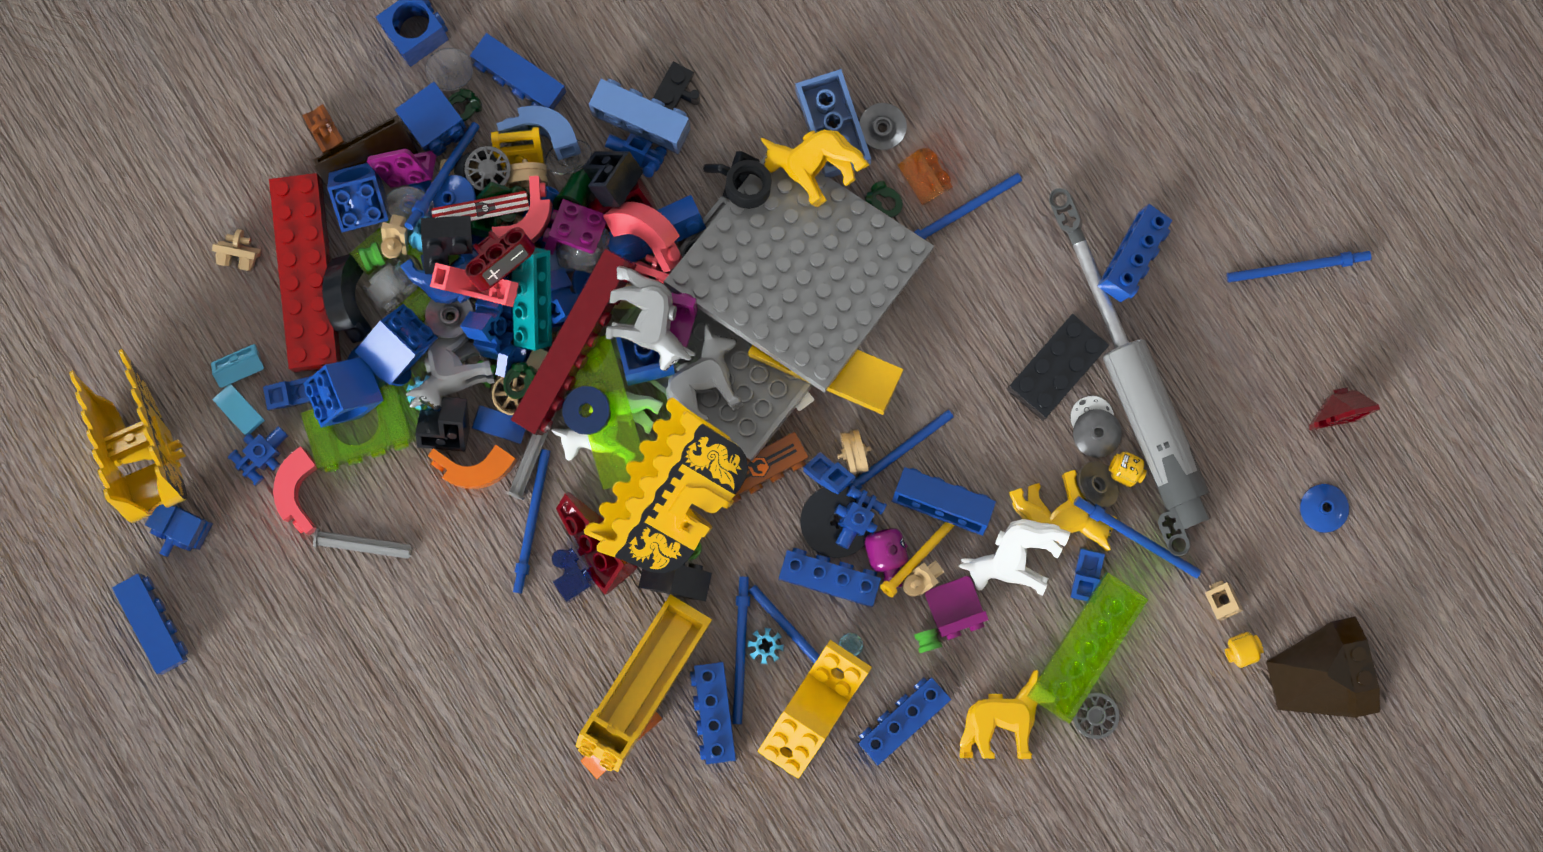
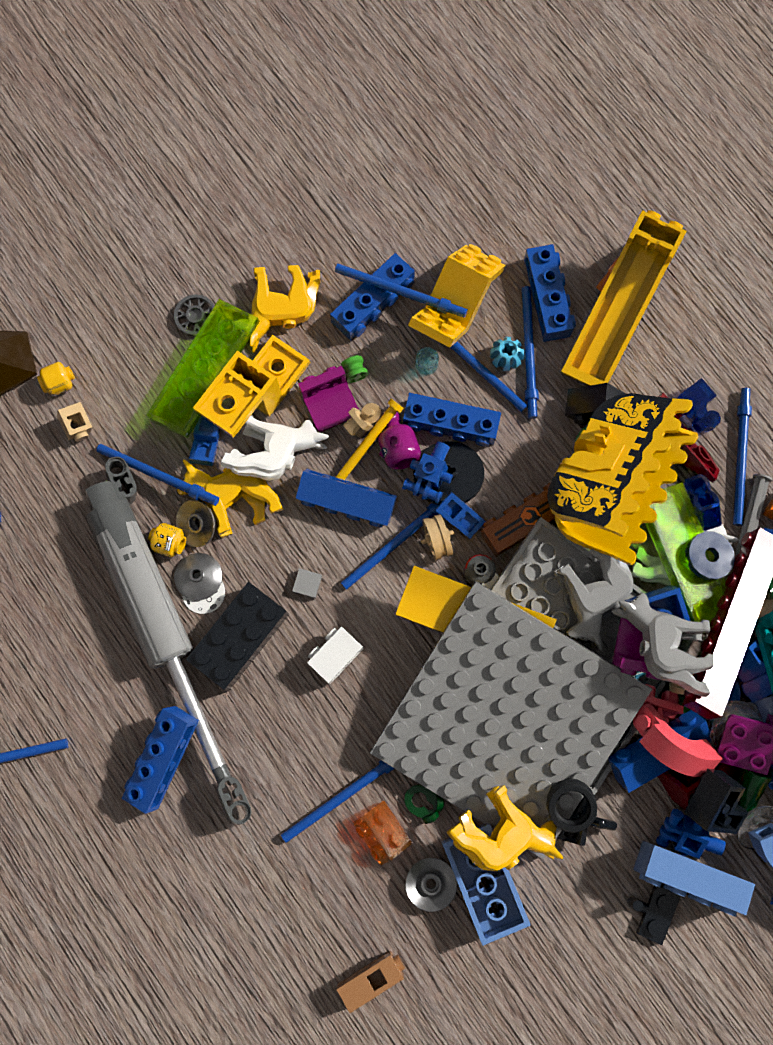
camera: 175 degrees right, 5 degrees down
none -> yellow bracket [193,335,310,438]
none -> light grey tile [292,568,322,599]
none -> white brick [307,627,363,684]
none -> blue bar [335,263,468,318]
none -> medium nougat brick [336,950,406,1013]
none -> dark grey head [464,554,496,586]
none -> clear blue brick [684,474,722,531]

